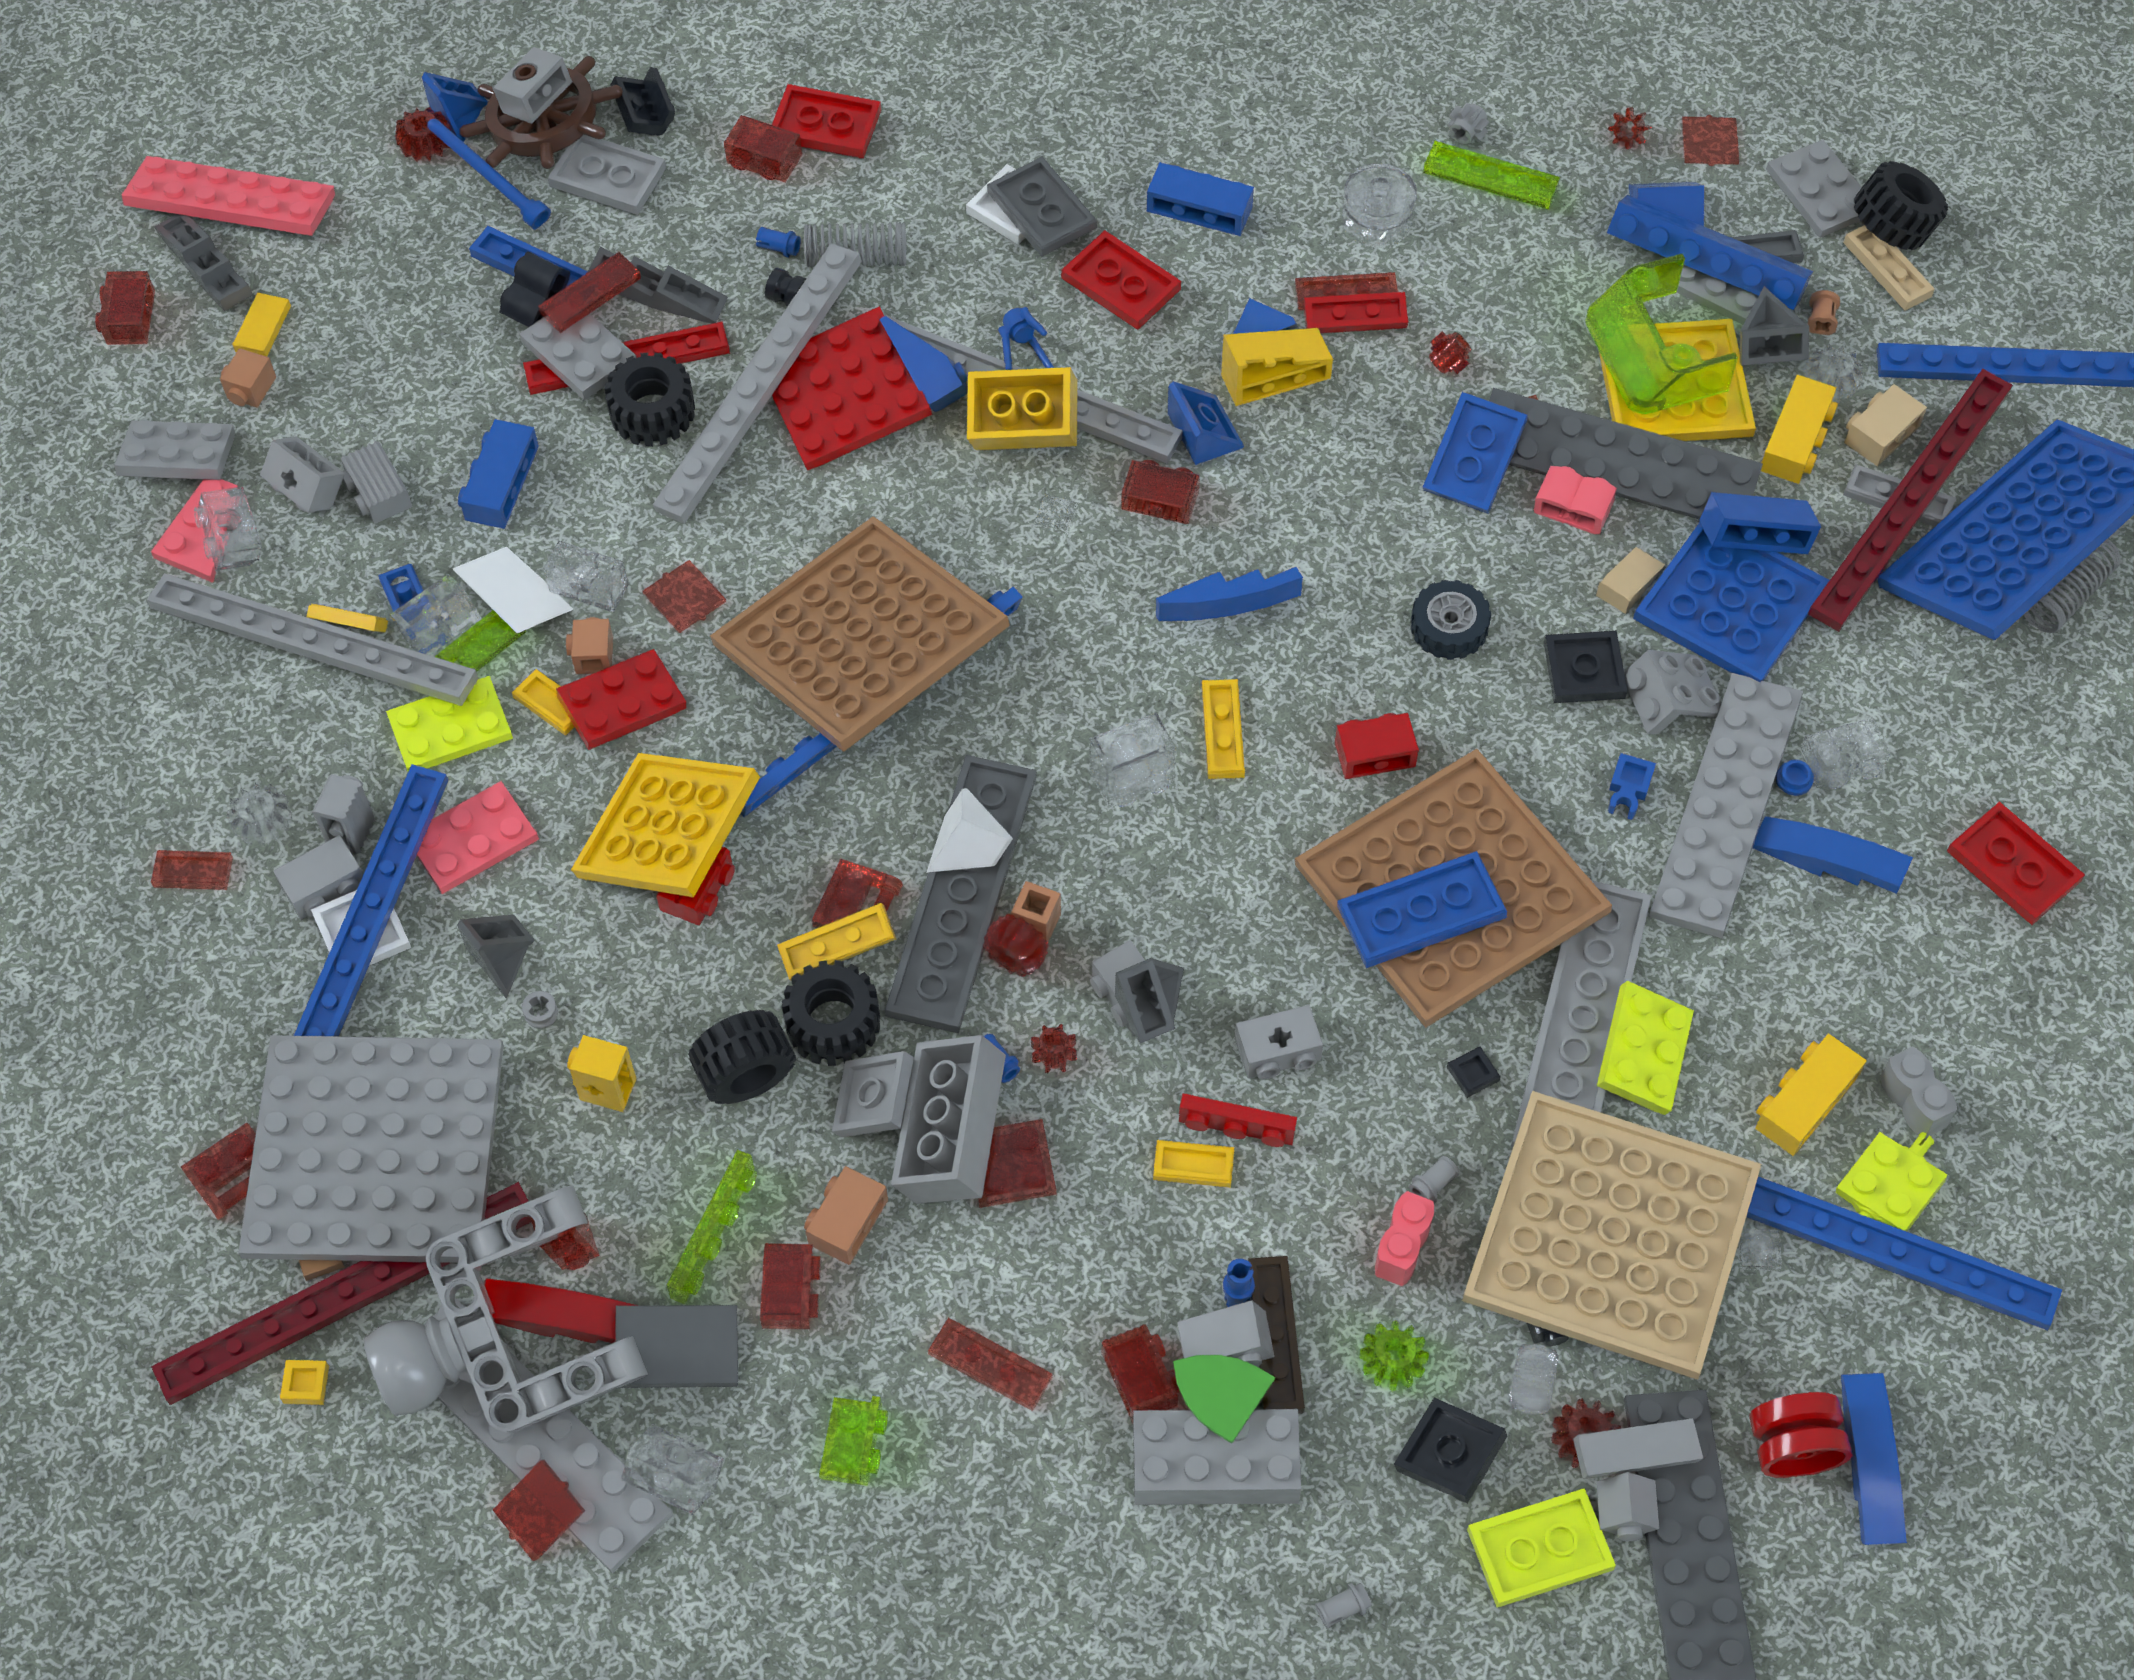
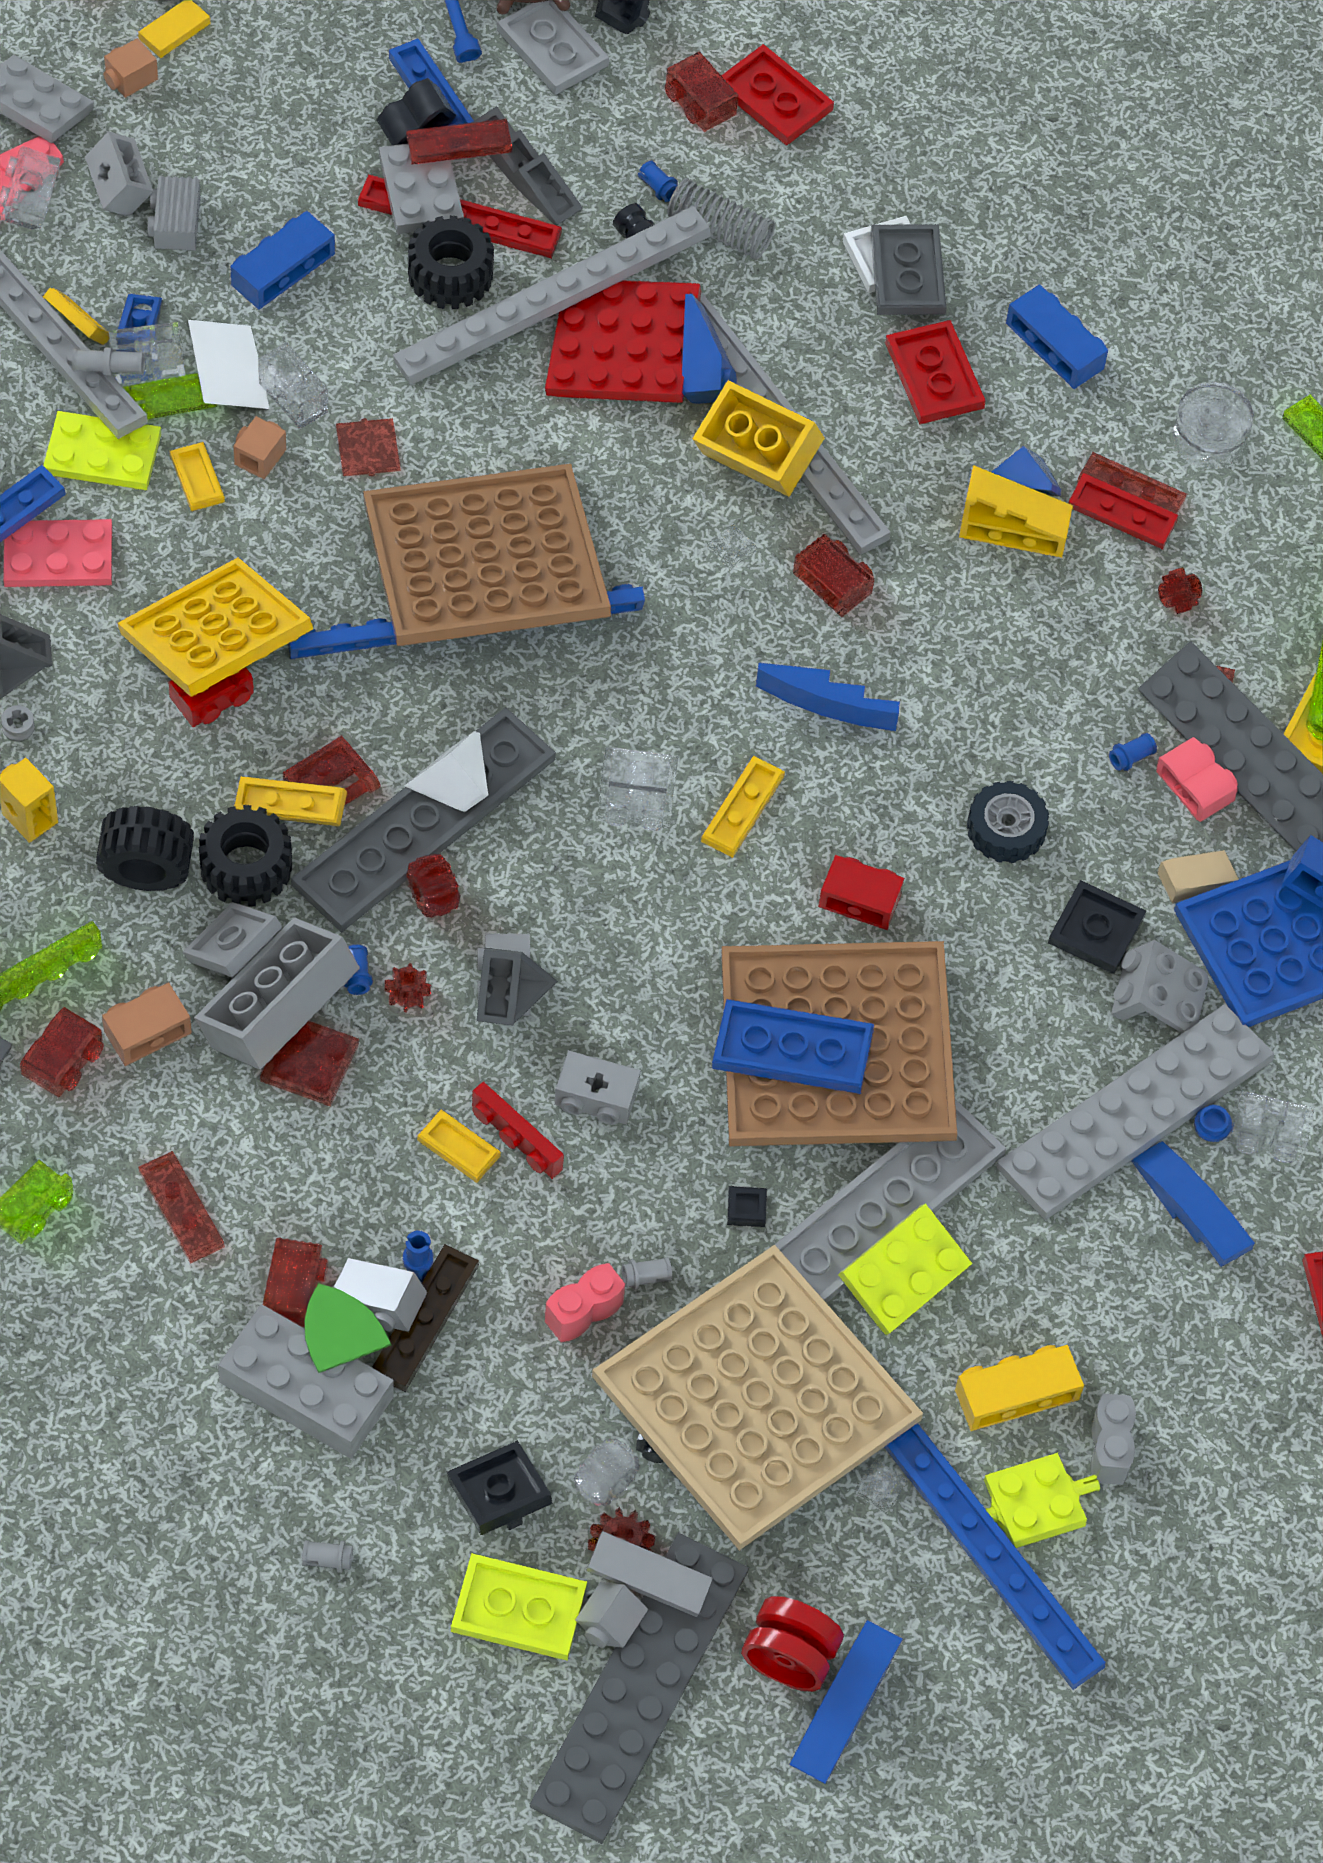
camera: 25 degrees right, 0 degrees up
red plate [556,649,687,750] -> none
blue plant [998,307,1054,370] -> none
nougat brick [1011,881,1061,945] -> none
blue slope [1168,381,1244,465] -> none
clear neon green gear [1359,1320,1429,1392] -> none
blue plate [1423,392,1528,514] -> none
blue plate [1608,753,1656,820] -> none
none -> light grey pin [72,347,145,376]
none -> blue pin [1109,733,1157,771]

